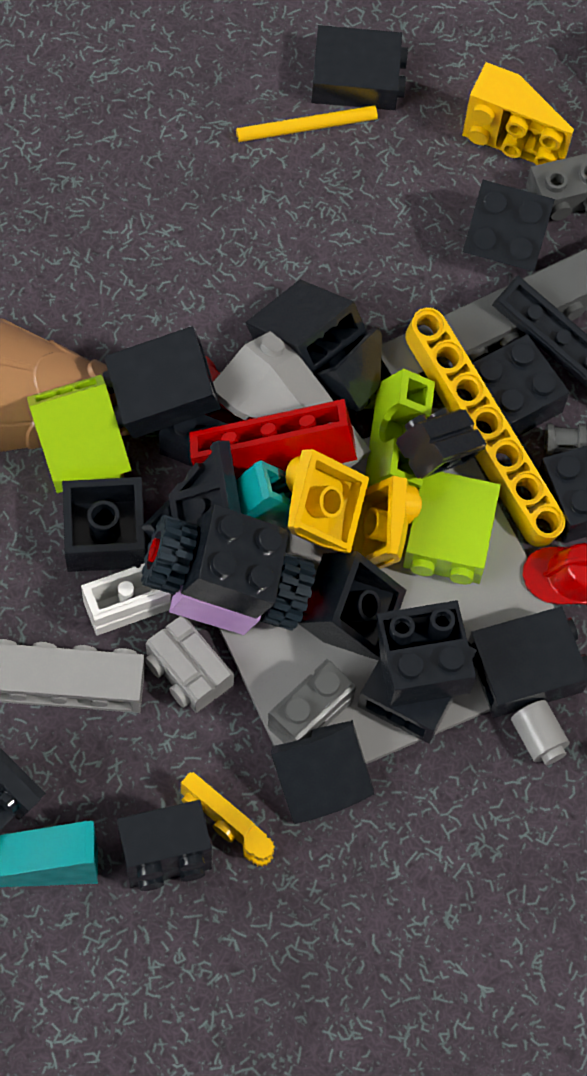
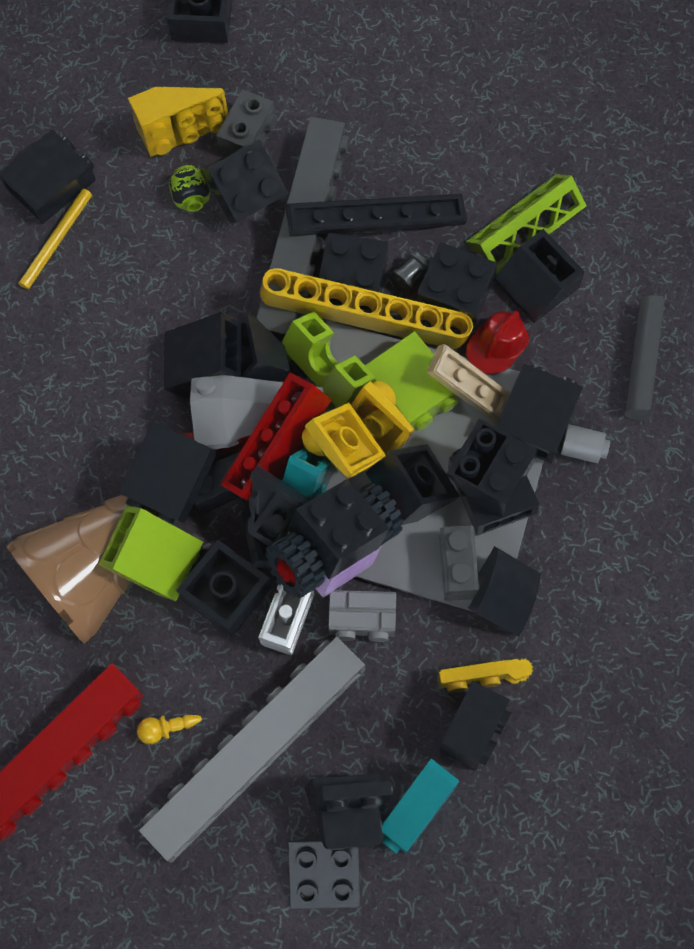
camera: 40 degrees left, 5 degrees up
black brick [396,407,487,479] -> none
none -> head [169,165,211,212]
none -> tan tile [426,344,510,422]

